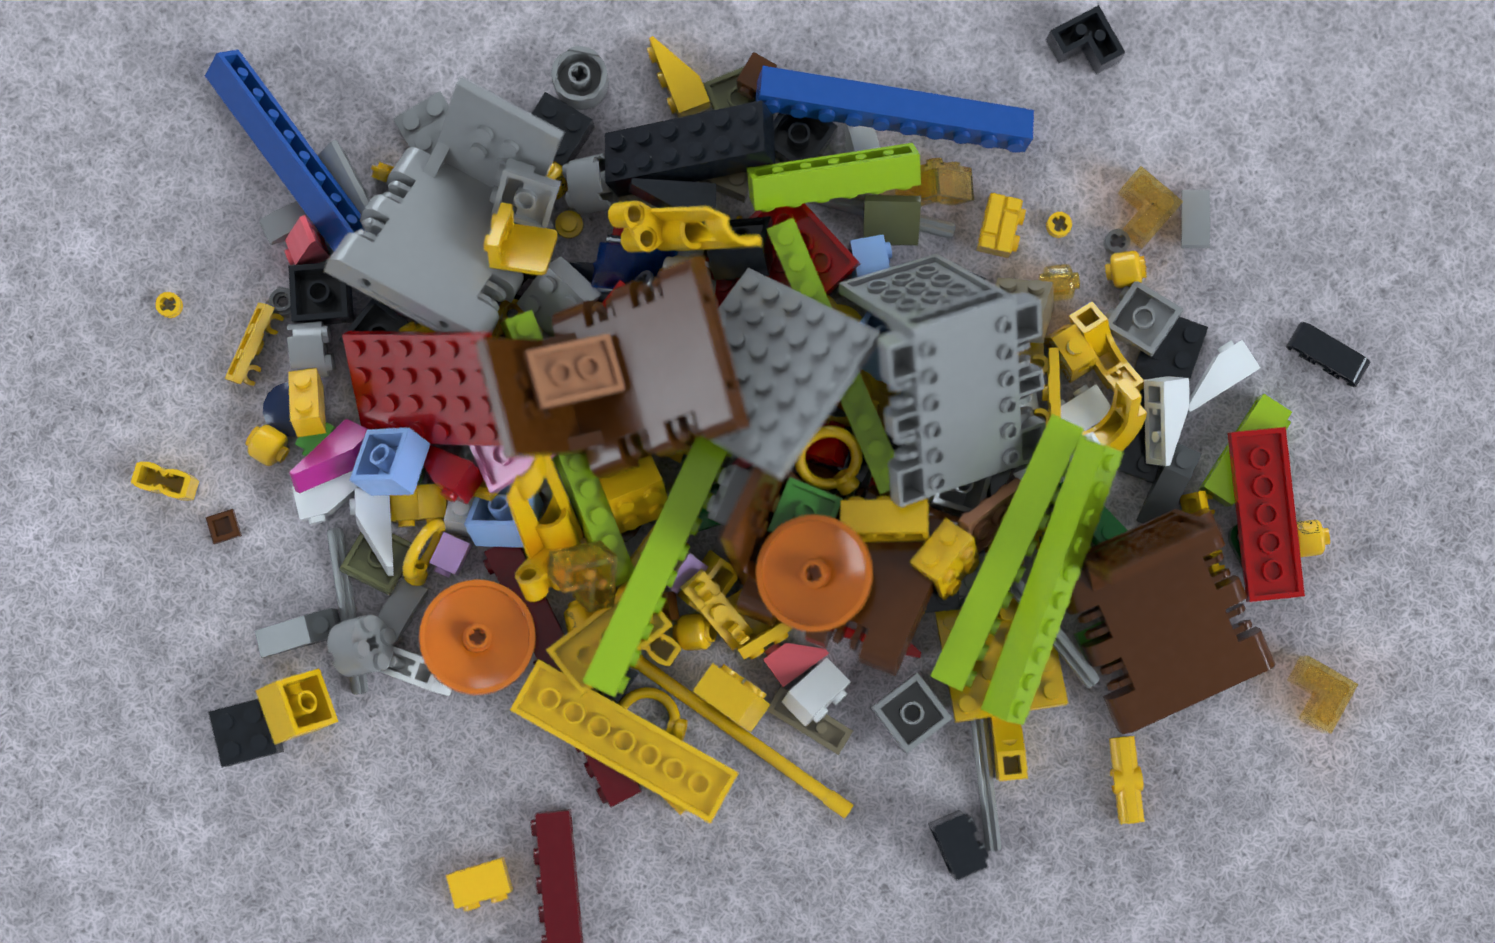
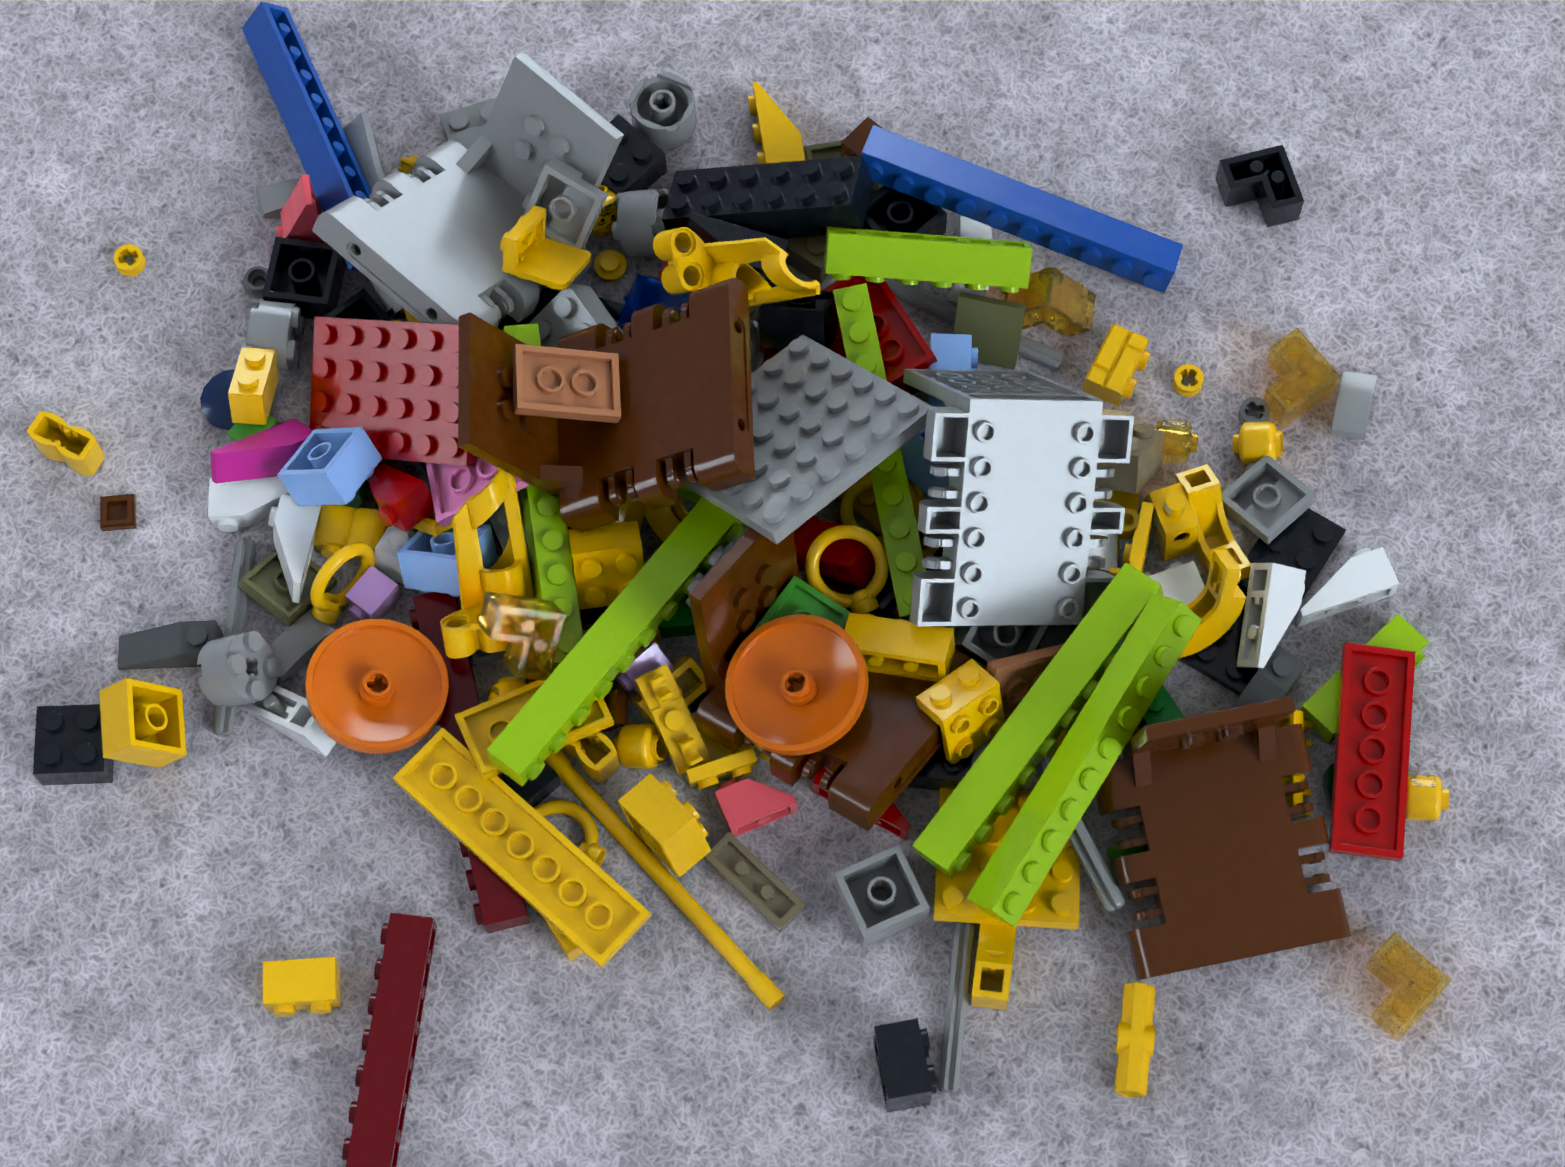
camera: 20 degrees right, 15 degrees down
yellow plate [224,303,284,386] -> none
yellow head [245,425,290,466] -> none
white brick [782,658,850,727] -> none
black beam [1286,322,1371,387] -> none

